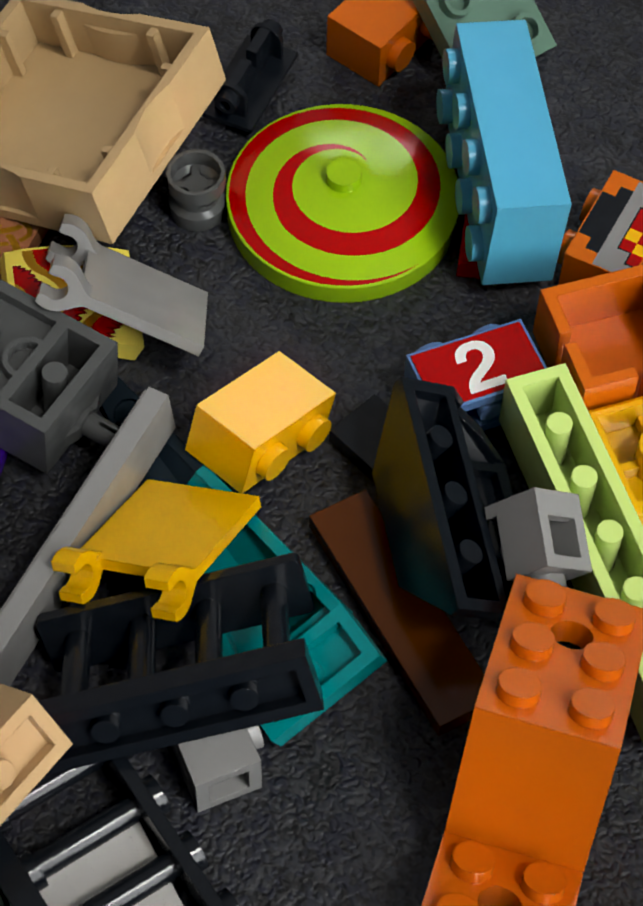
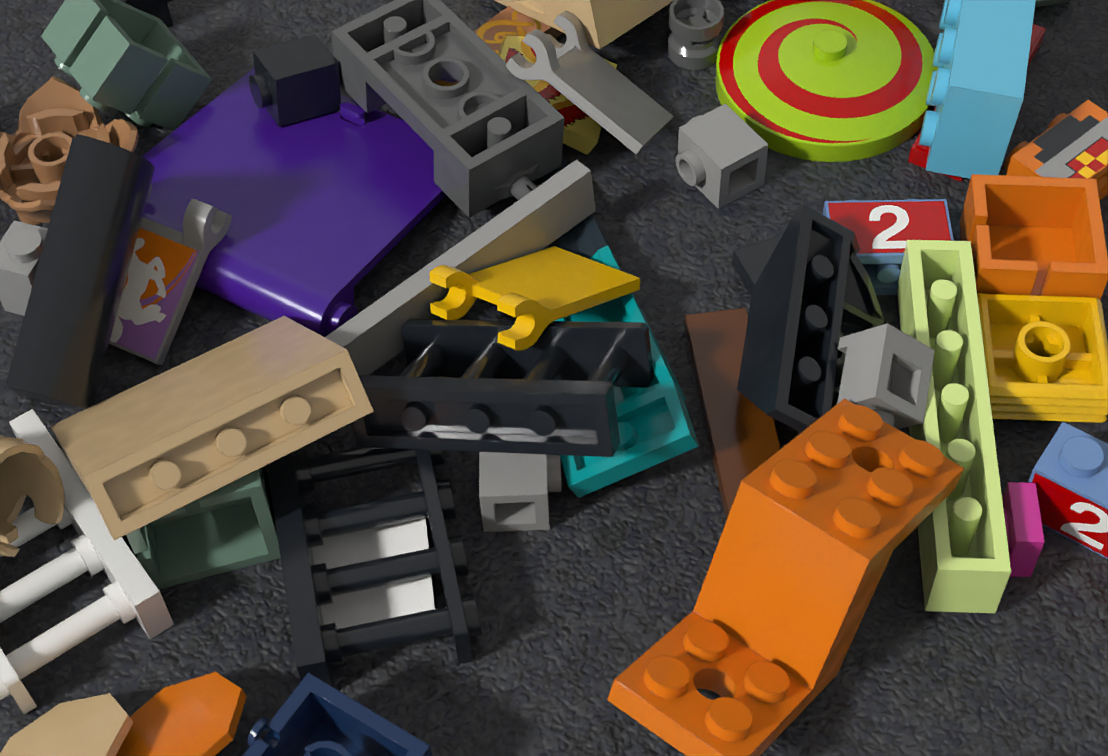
camera: 25 degrees right, 5 degrees down
yellow brick [185,351,336,493] -> none
none -> light grey brick [675,104,768,209]

